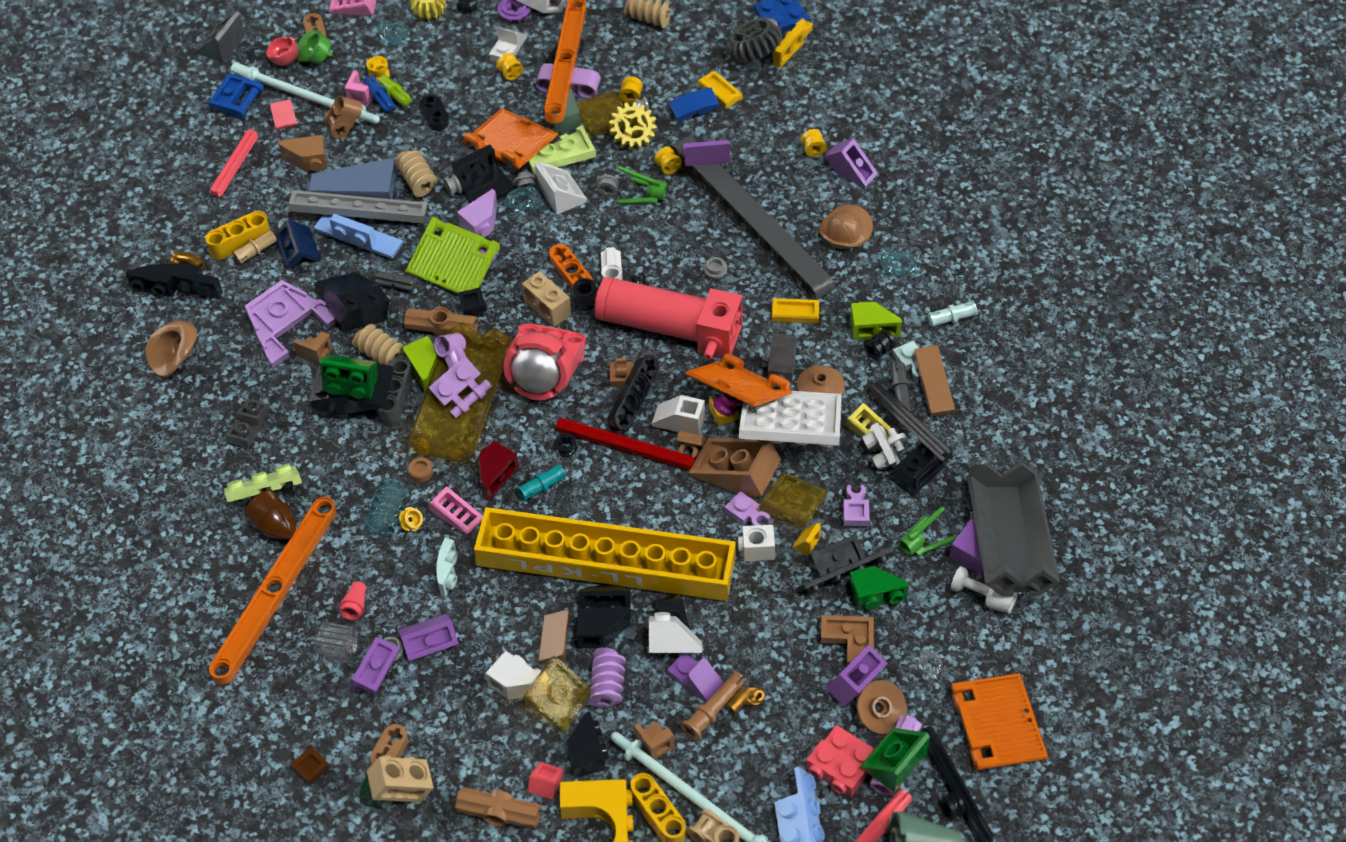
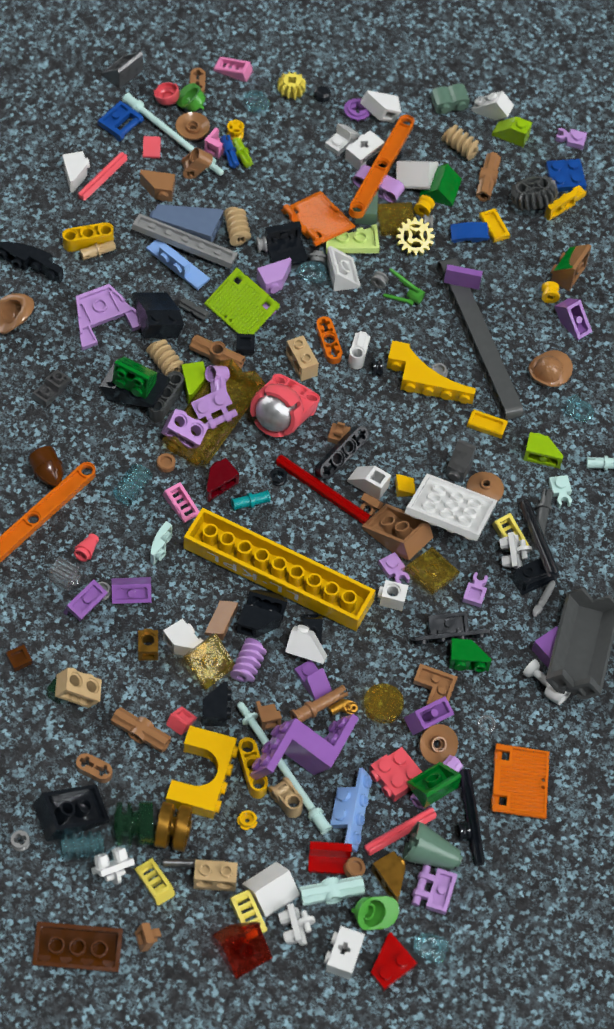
camera: 10 degrees right, 5 degrees up
pearl gold arm [169,251,205,269] -> none
yellowish green wing [224,464,302,502] -> none
dark blue panel [275,219,320,269] -> none
medium nougat panel [293,331,333,365] -> none
medium nougat beam [370,724,408,764] -> none
yellow plate [399,507,423,531] -> none
black plate [420,95,449,131] -> none
yellow wheel [496,53,523,80] -> none
coral piece [573,277,743,359] -> none
yellow wheel [654,146,682,175] -> none
orange window [685,353,792,407] -> none
magenta wheel [713,391,743,417] -> none
yellow slope [792,523,821,556] -> none
black bush [863,329,896,360] -> none
bright green plant [898,507,959,557] -> none
medium nougat tile [914,345,955,417] -> none
none -> white slope [62,151,90,193]
none -> pearl gold brick [138,629,158,661]
none -> lavender brick [161,409,208,451]
none -> medium nougat dish [175,112,210,140]
none -> medium lavender bracket [249,714,359,780]
none -> white brick [345,130,385,170]
none -> clear yellow tile [363,683,404,723]
none -> yellow arch [387,340,476,405]
none -> white slope [396,161,439,189]
none -> green slope [419,163,462,207]
none -> medium nougat piece [476,152,501,202]
none -> light grey piece [532,580,556,617]
none -> medium nougat slope [551,244,592,291]

